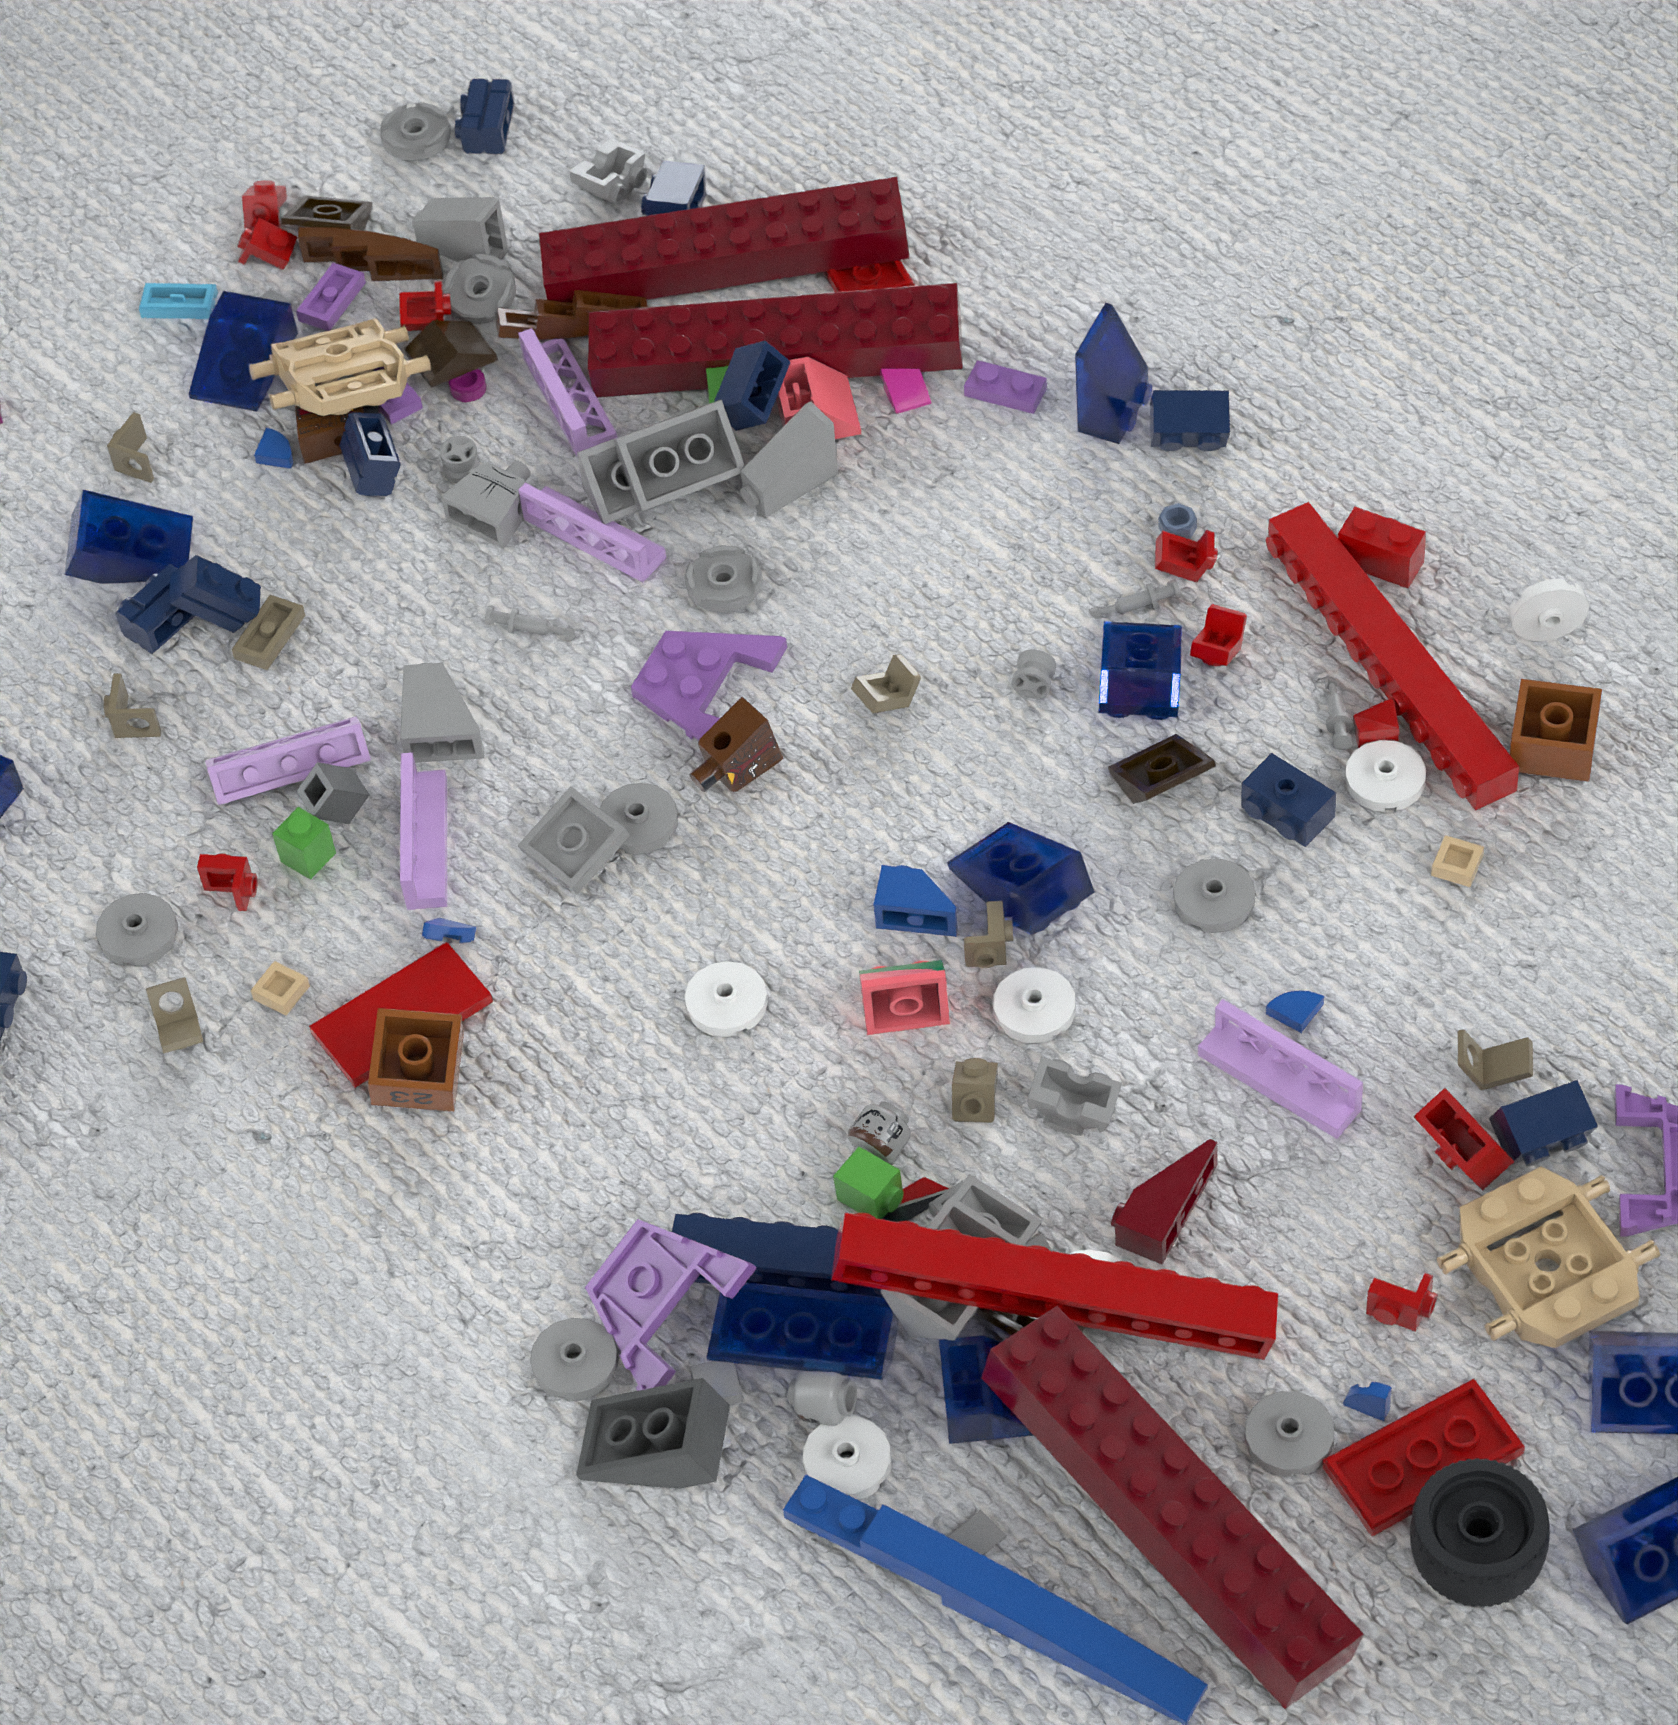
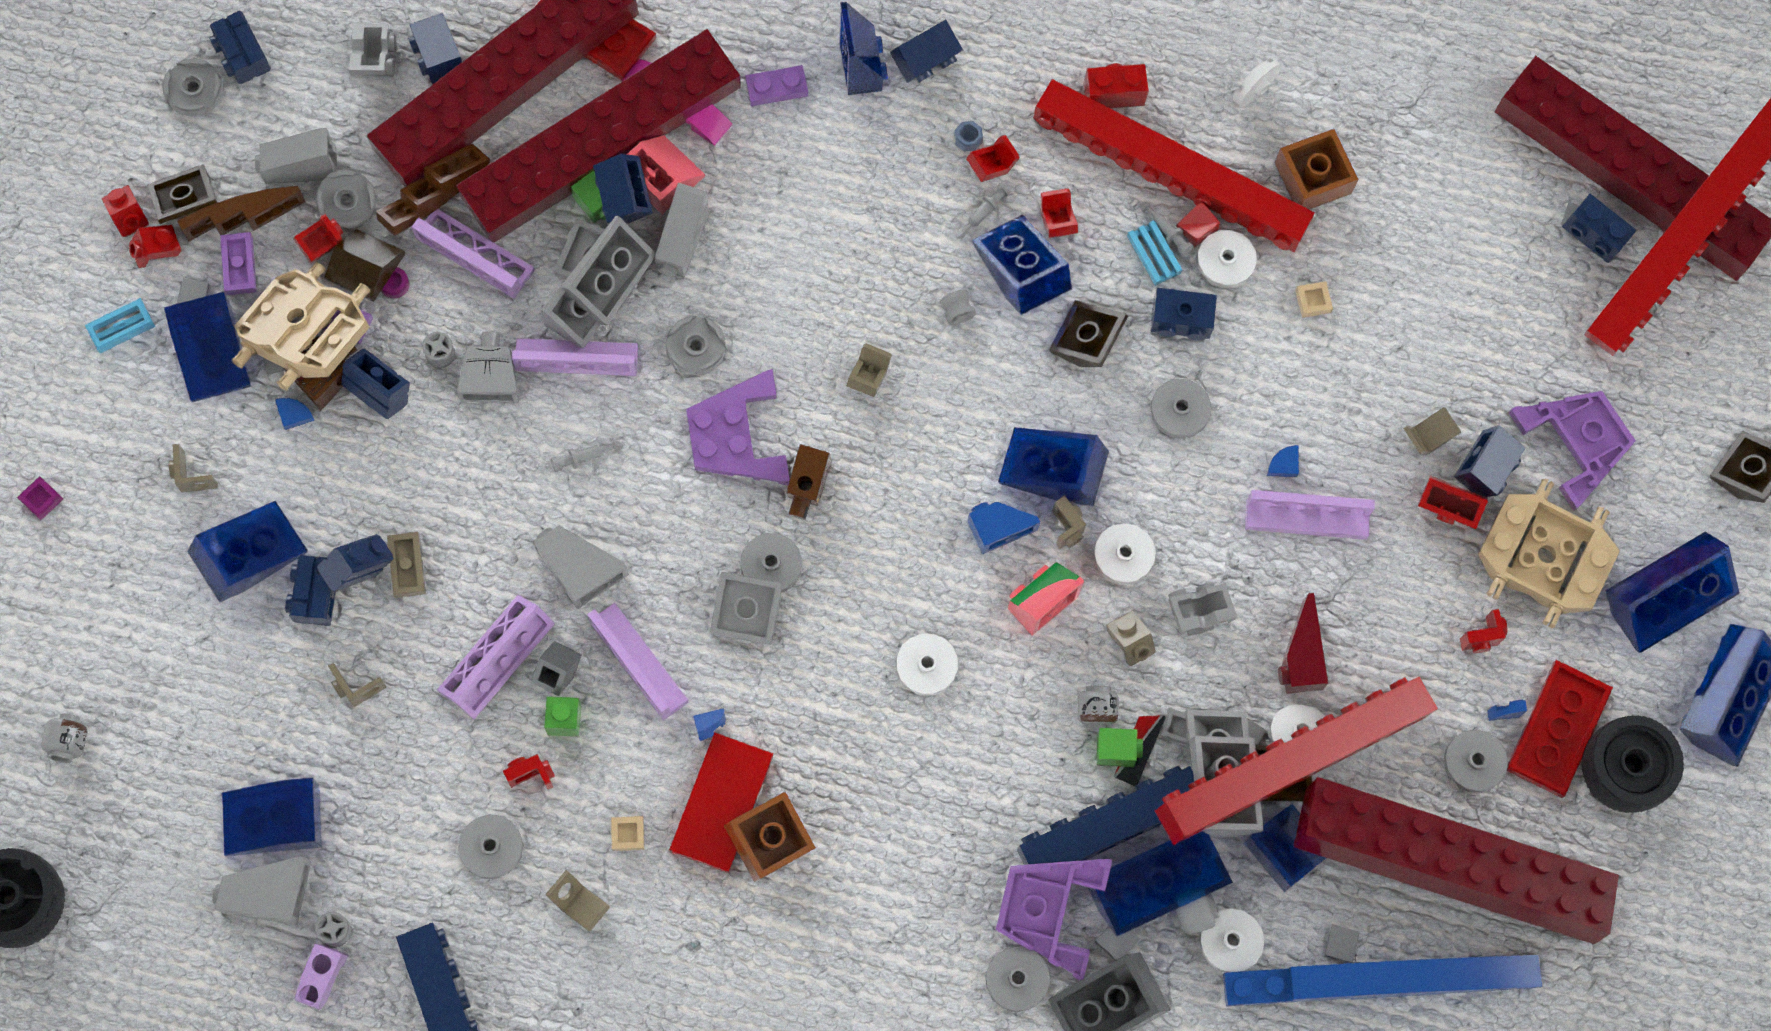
camera: 45 degrees left, 20 degrees up
none -> medium azure tile [1127,220,1182,286]

